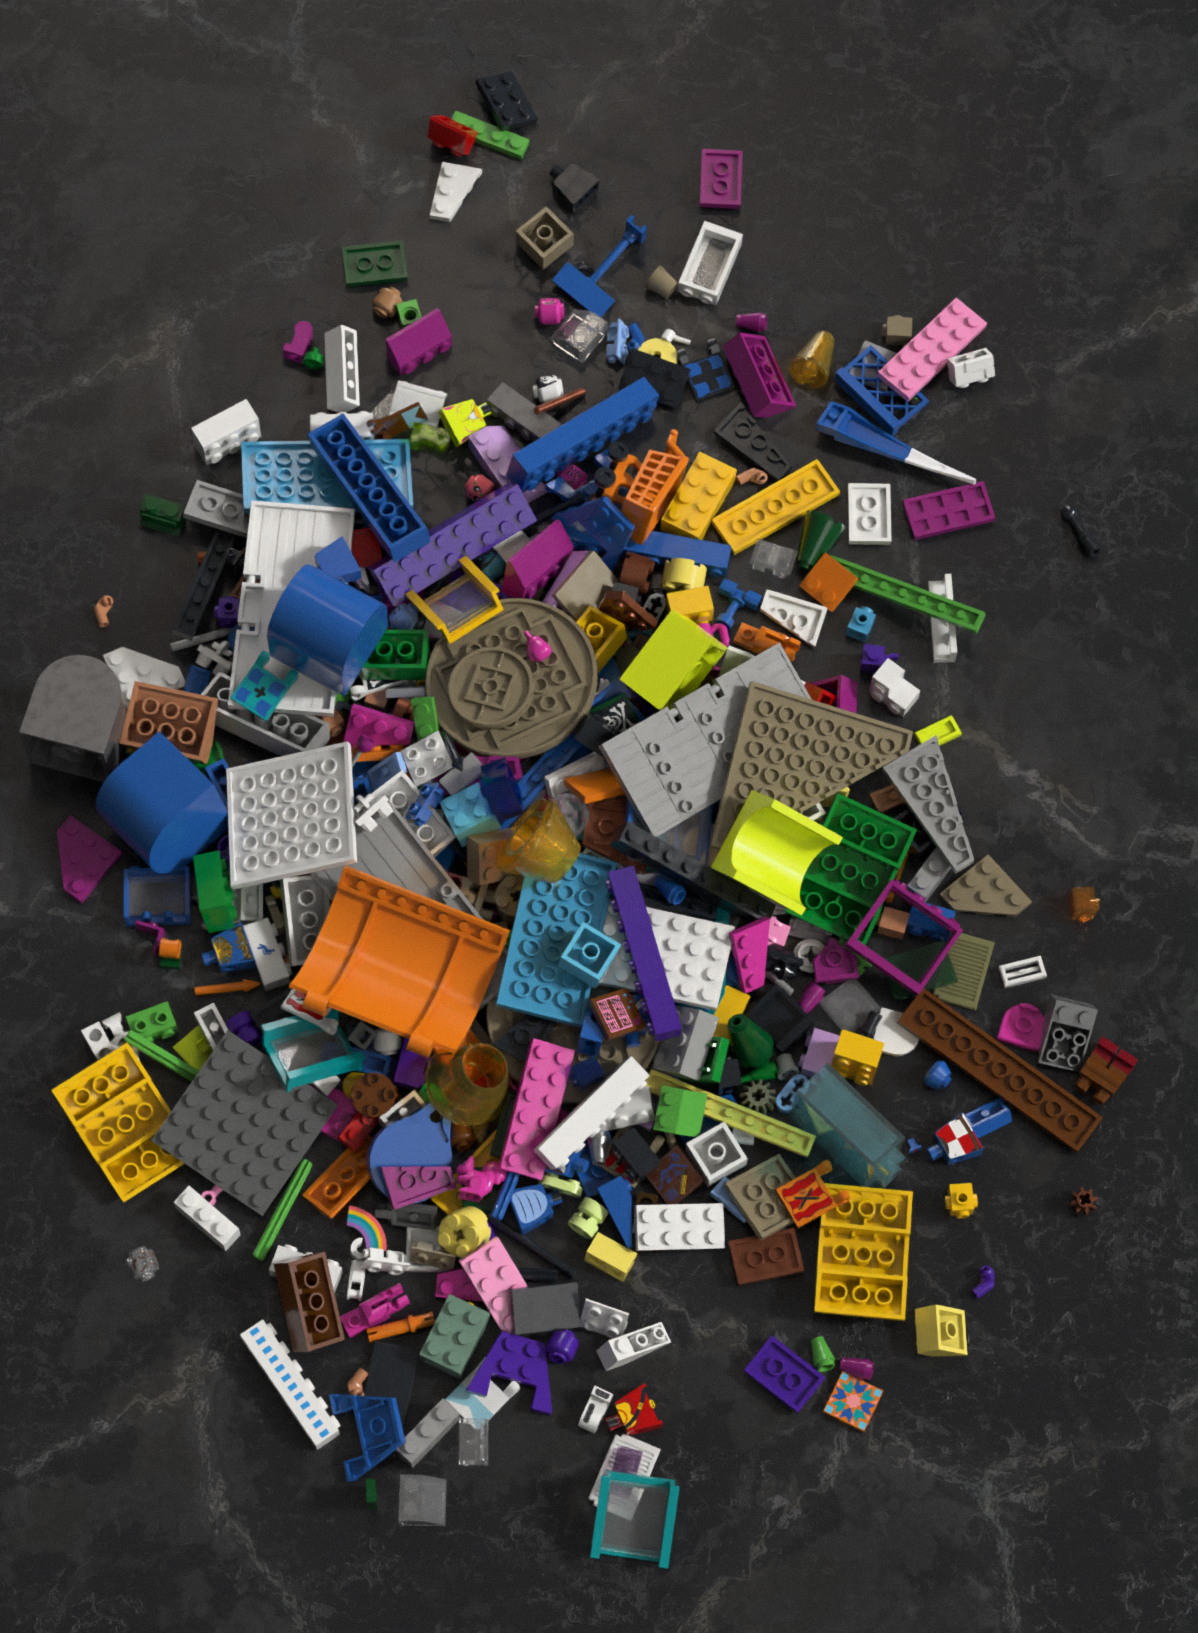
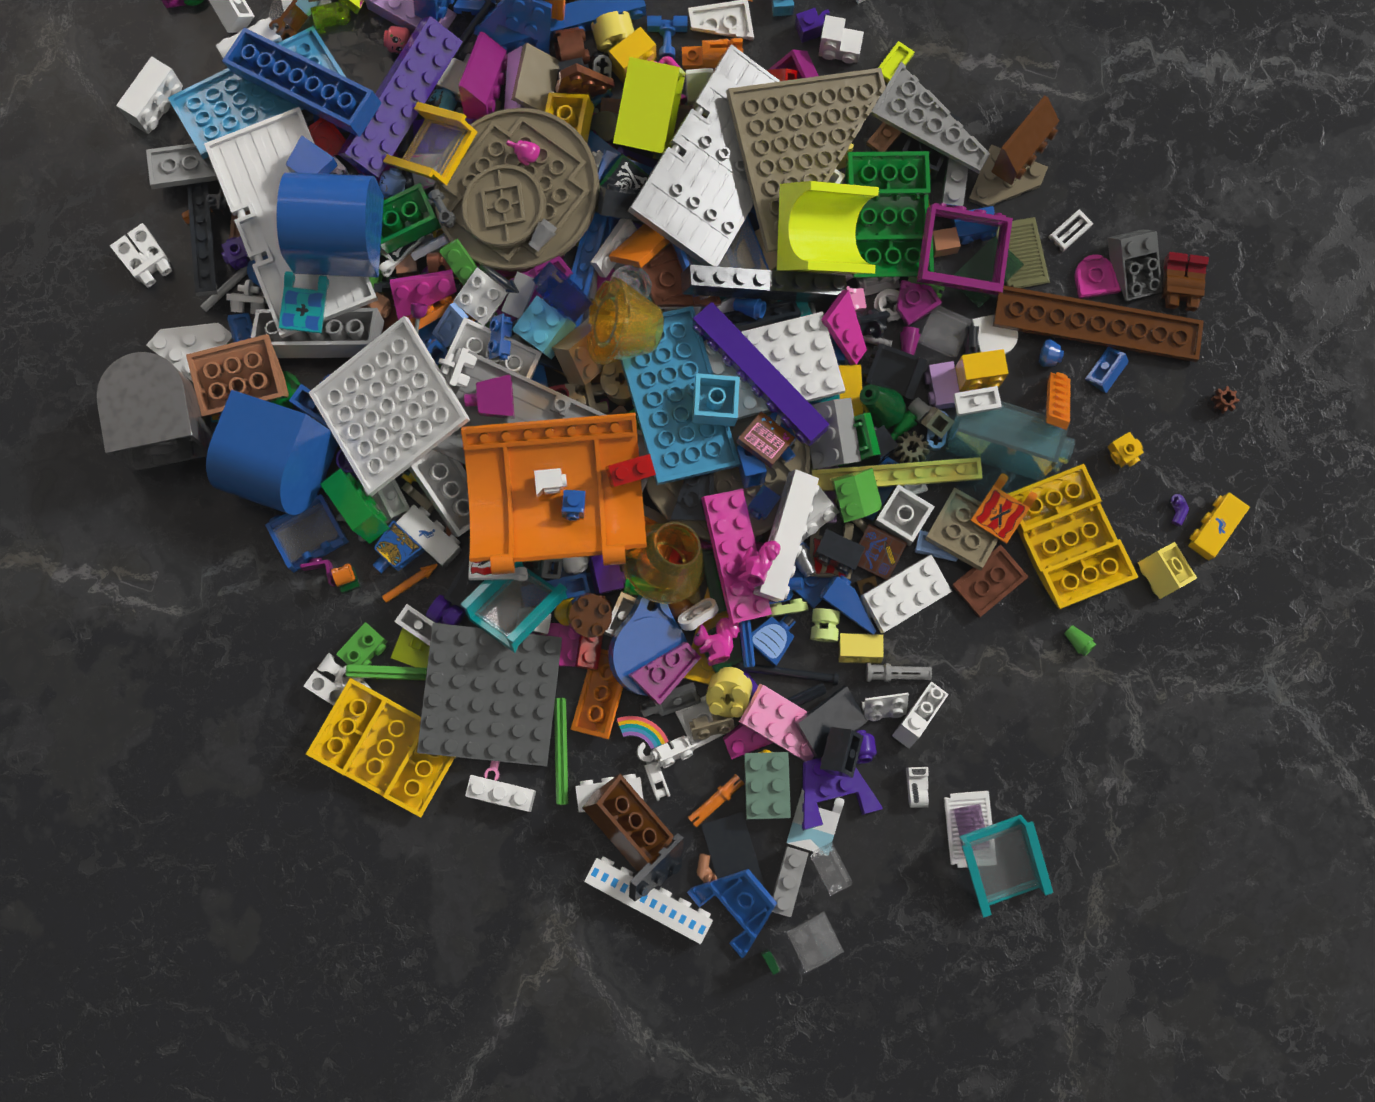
camera: 25 degrees left, 10 degrees up
magenta plate [57,815,122,904] -> none
nougat arm [94,595,113,627] -> none
clear head [126,1246,160,1282] -> none
dark green window [139,494,186,537] -> none
dark pink plate [340,1283,410,1338] -> none
torso [605,1383,663,1436] -> none
dark purple plate [744,1336,826,1414] -> none
tile [823,1371,883,1433] -> none
magenta cone [840,1357,874,1381] -> none
torso [926,1113,984,1165] -> none
clear orange brick [1069,887,1100,922] -> none
none -> white hips [110,223,172,288]
none -> dark grey bar [428,189,456,228]
none -> magenta torso [464,375,515,419]
none -> light grey cone [528,218,557,252]
none -> white window [534,468,567,498]
none -> blue bracket [561,490,586,521]
none -> red brick [605,454,656,488]
none -> black wing [629,833,684,901]
none -> white plate [678,598,719,631]
none -> dark pink animal [738,541,781,588]
none -> black brick [820,727,864,778]
none -> light grey pin [866,663,932,682]
none -> dark tan brick [921,406,955,438]
none -> white plate [953,386,1002,416]
none -> reddish brown slope [991,95,1059,185]
none -> orange plate [1046,372,1071,430]
none -> yellow brick [1188,493,1250,561]

